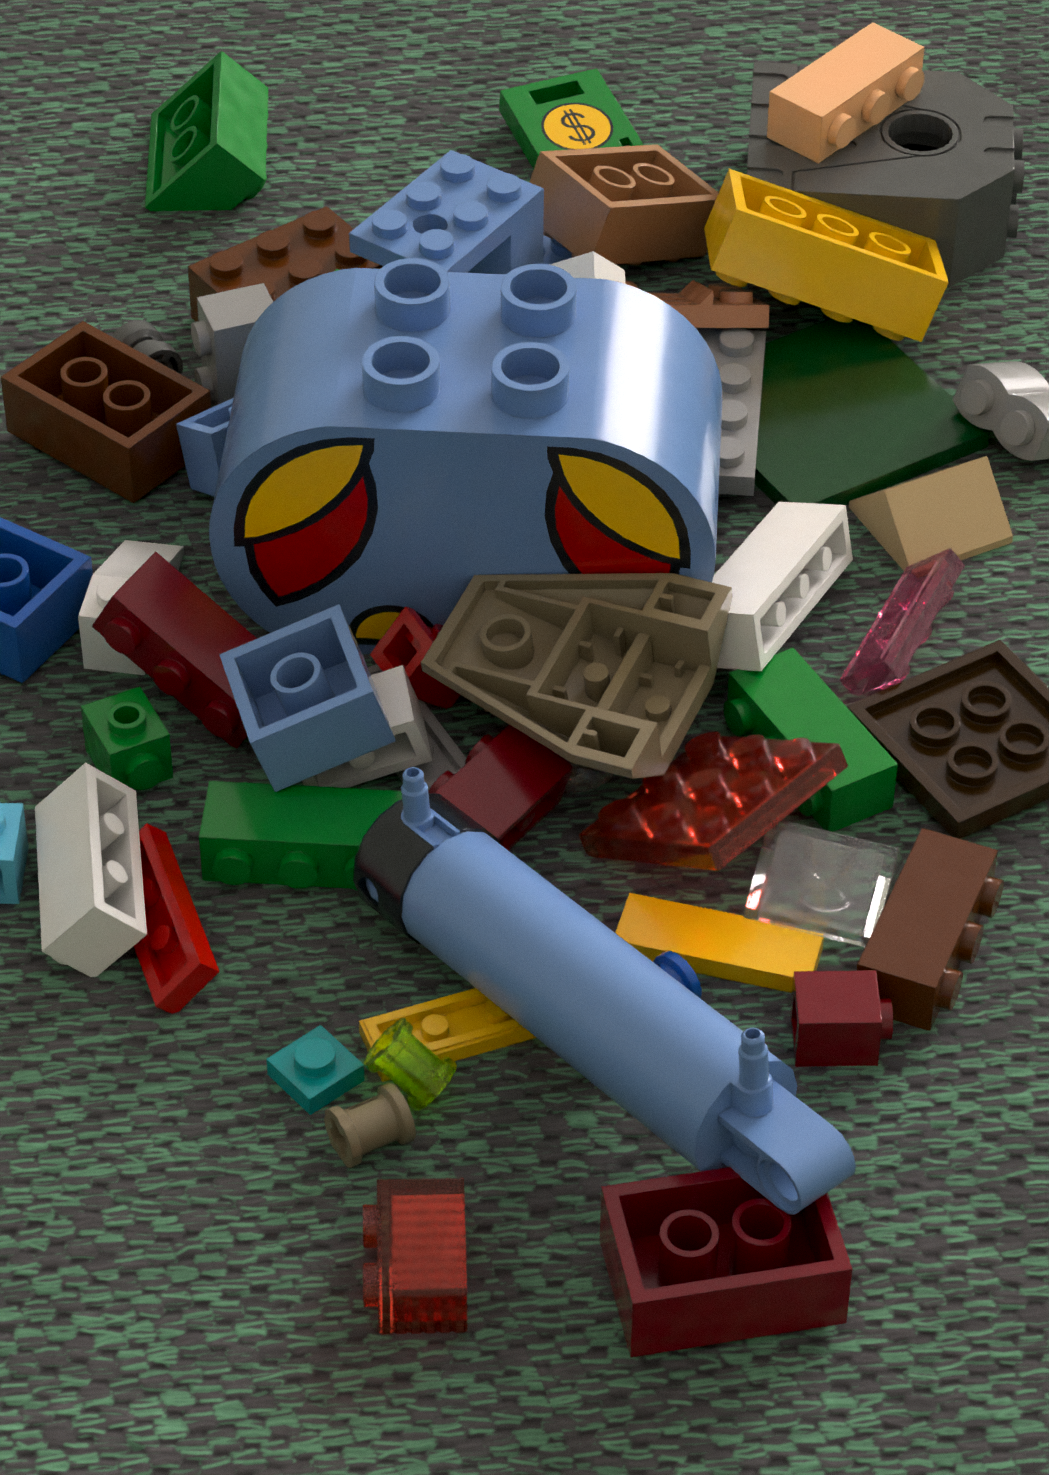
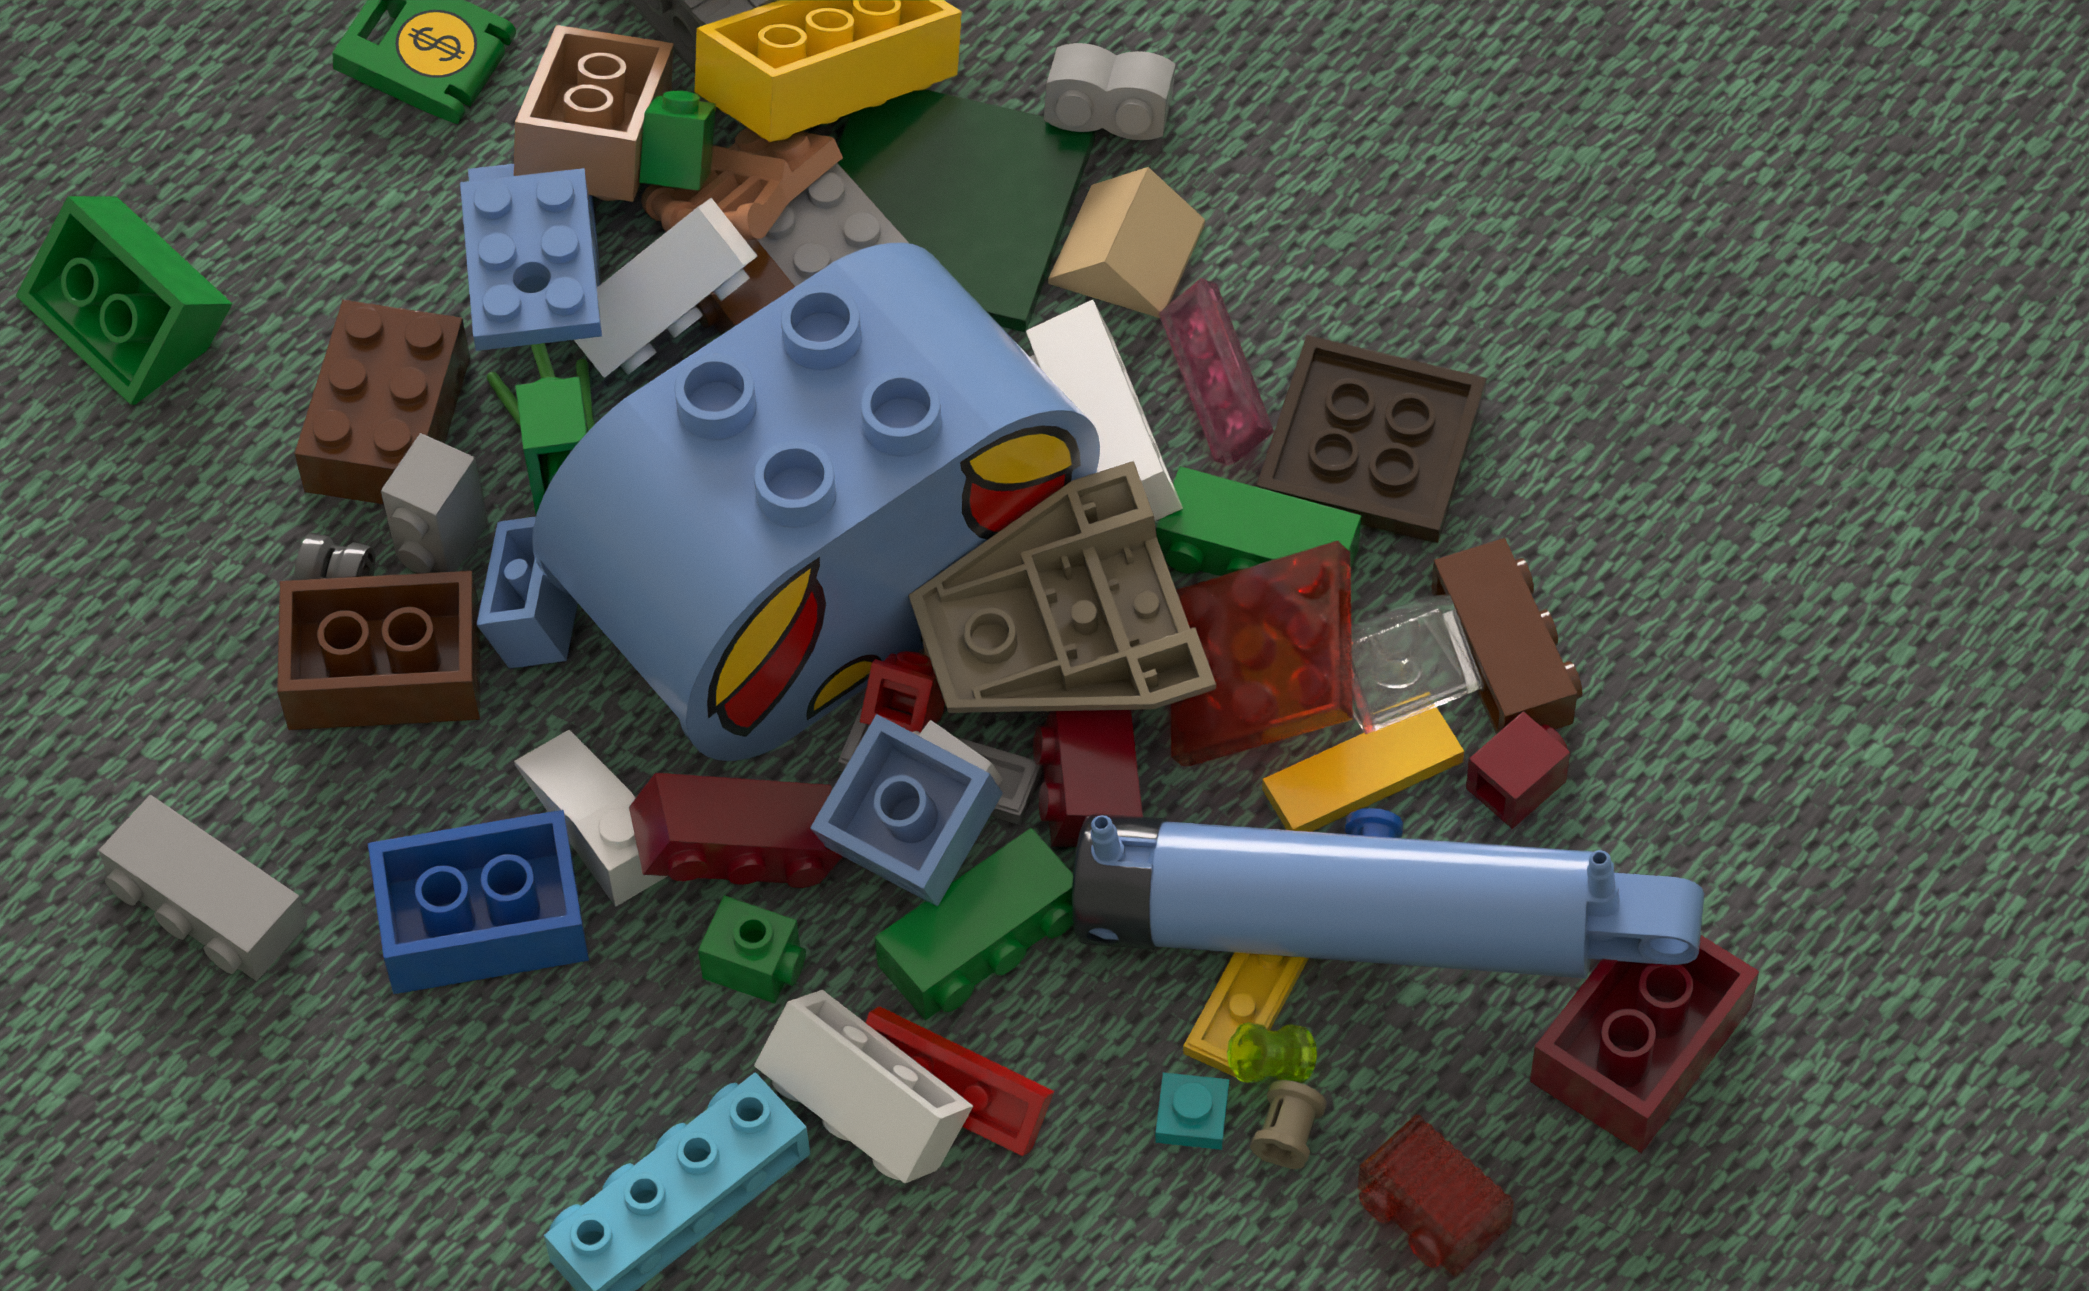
camera: 40 degrees left, 15 degrees up
none -> green brick [639,91,716,190]

